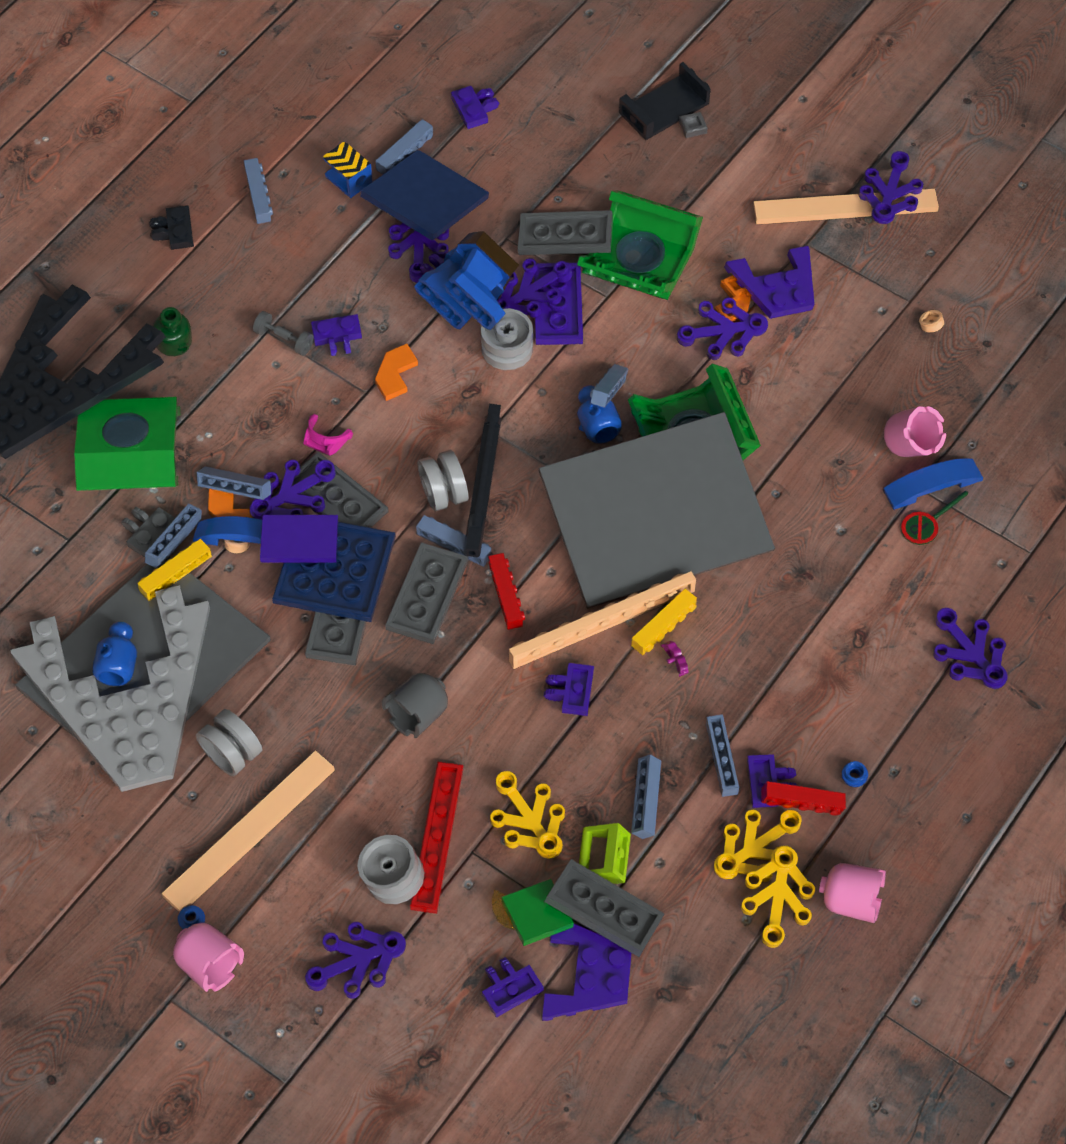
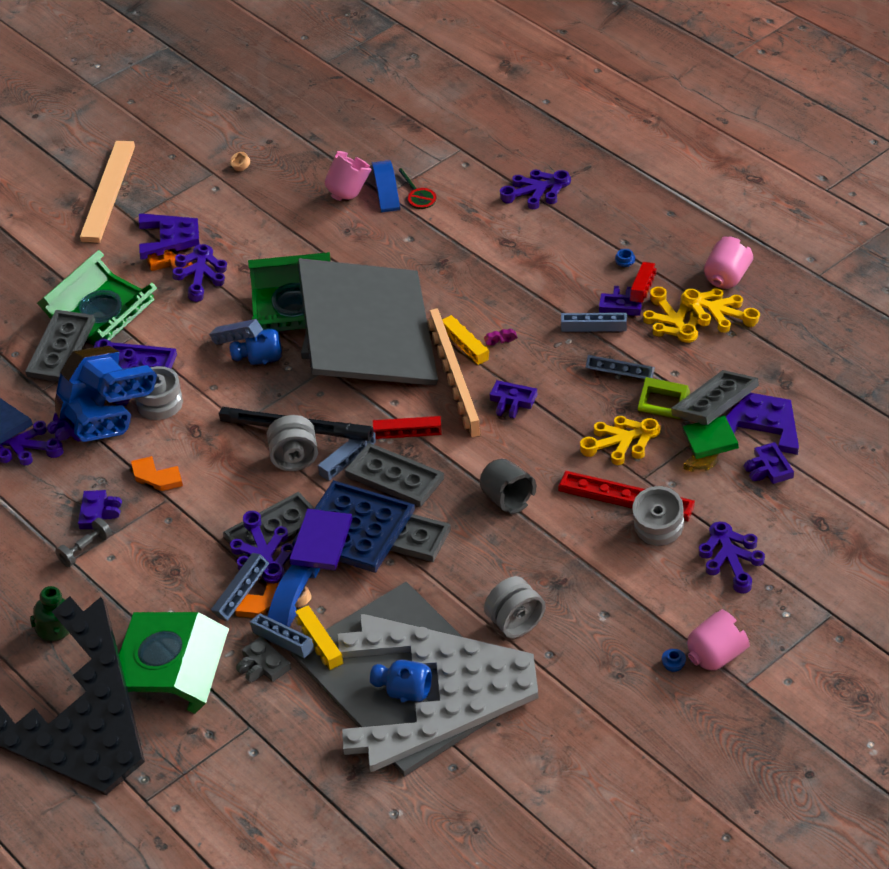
camera: 75 degrees left, 15 degrees down
light nougat tile [162,750,335,913] -> none
dark pink helmet [304,414,353,456] -> none
dark purple plant [859,151,924,224] -> none

